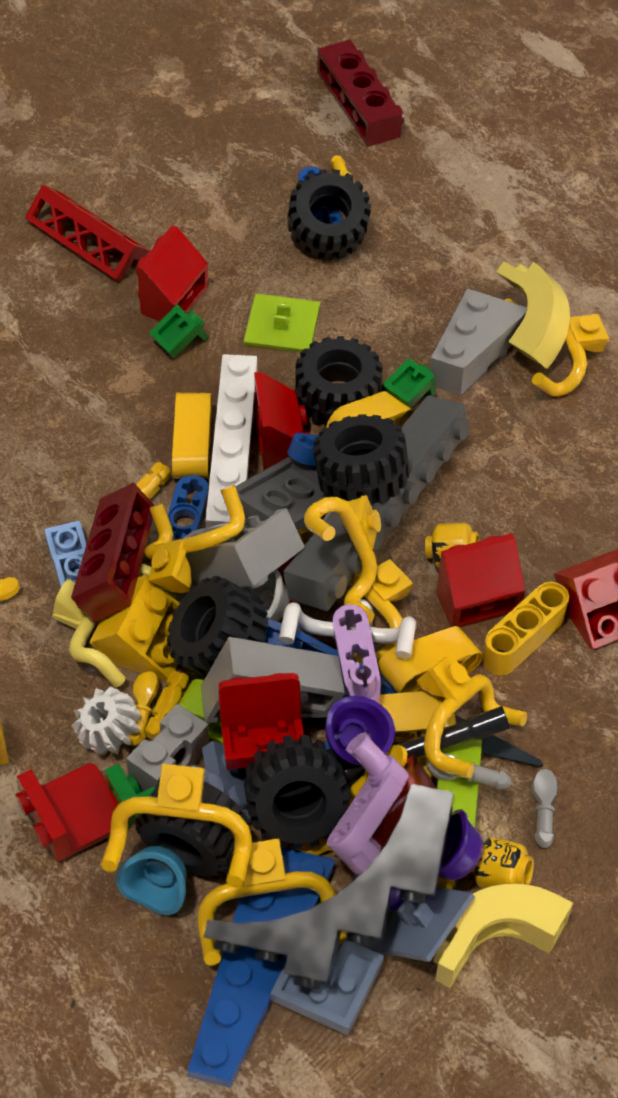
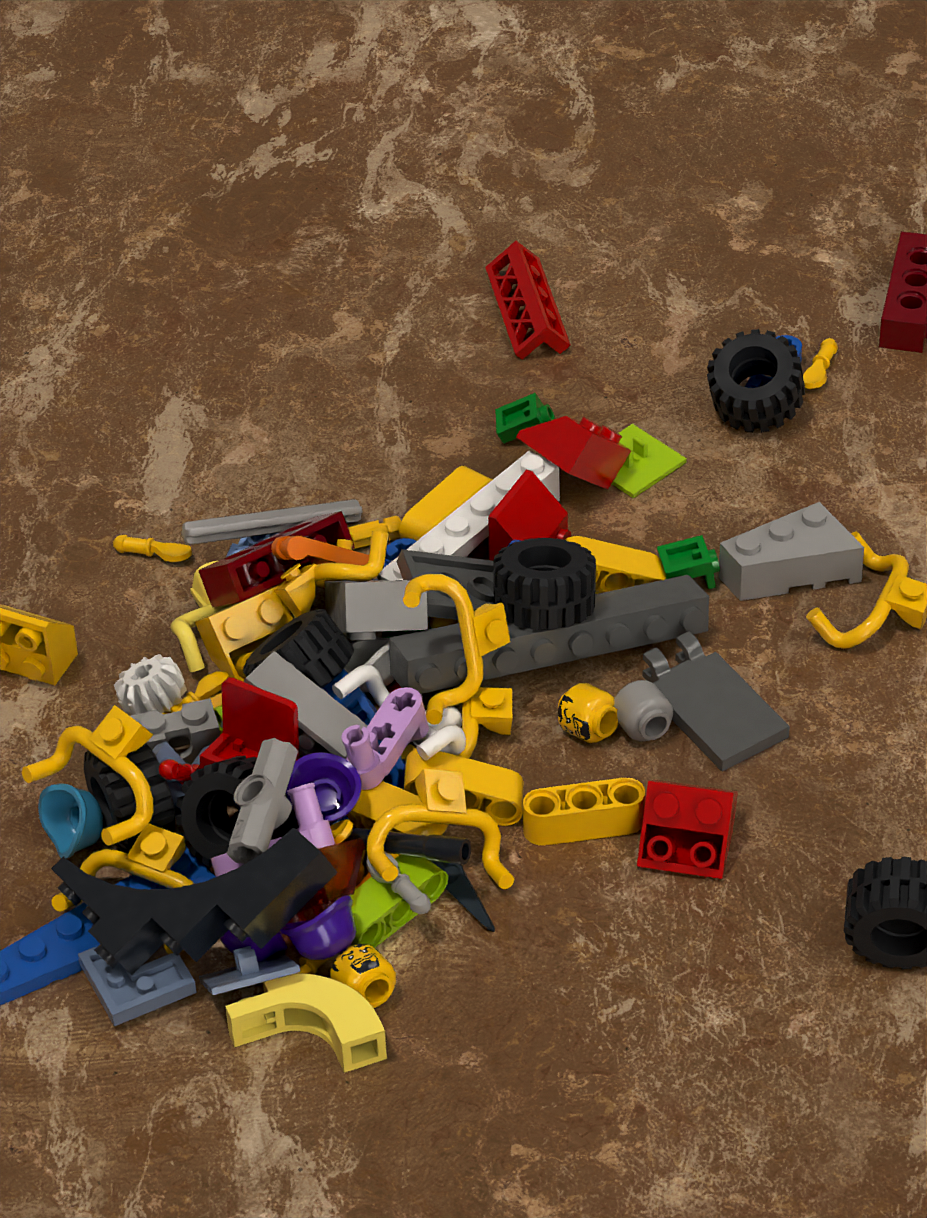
camera: 40 degrees right, 10 degrees down
red bracket [15,763,119,862] -> none
red slope [136,225,209,322] -> none
black tyre [295,336,383,427] -> none
red slope [436,533,525,628] -> none
light yellow arch [496,261,570,369] -> none
light grey piece [531,769,558,848] -> none
none -> red piece [159,759,204,784]
none -> light grey axle [181,499,363,545]
none -> light grey piece [227,738,298,864]
none -> orange plate [271,536,369,565]
none -> red slope [516,416,632,490]
none -> light grey head [614,680,673,742]
none -> dark grey tile [642,631,790,772]

